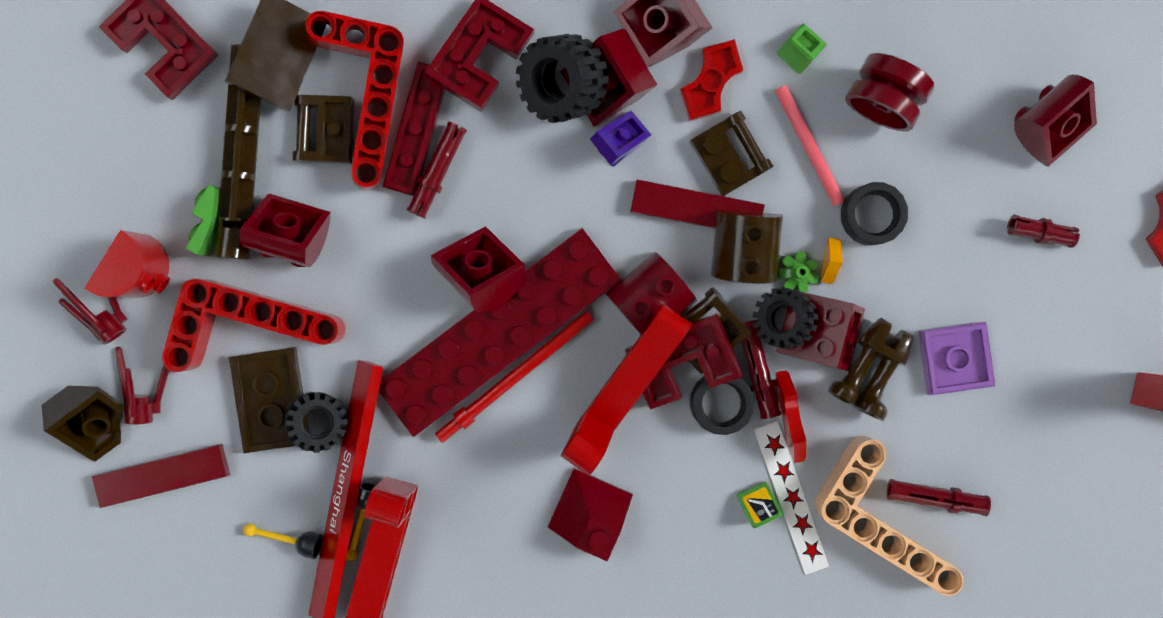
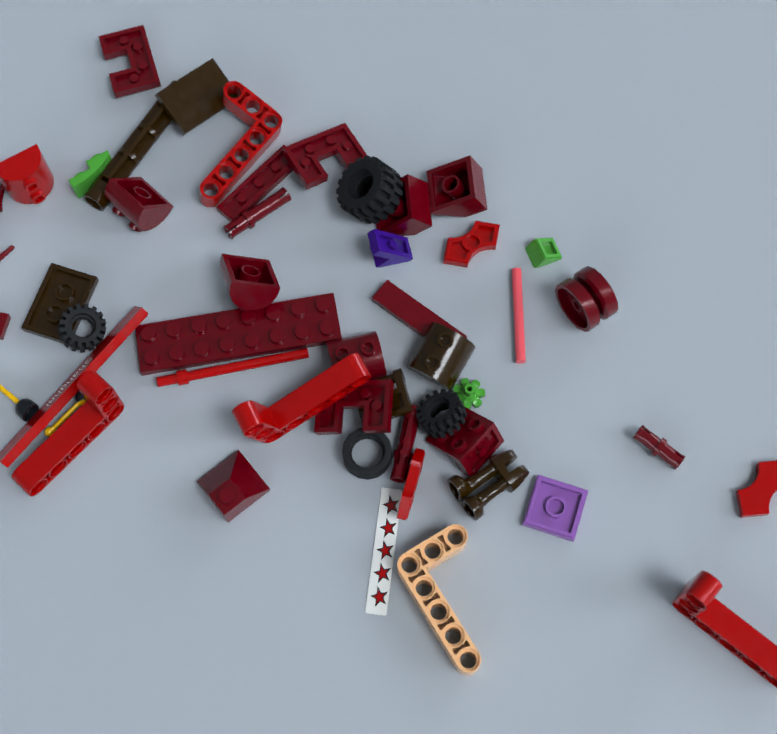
camera: 30 degrees right, 20 degrees down
red beam [162,278,346,372] -> none
dark brown plate [292,95,354,164] -> none
dark brown plate [690,110,774,196] -> none
slope [737,481,783,528] -> none
light orange tile [821,237,843,284] -> none
black tyre [841,182,908,245] -> none
dark red pin [886,479,991,517] -> none
dark red brick [1014,74,1097,167] -> none

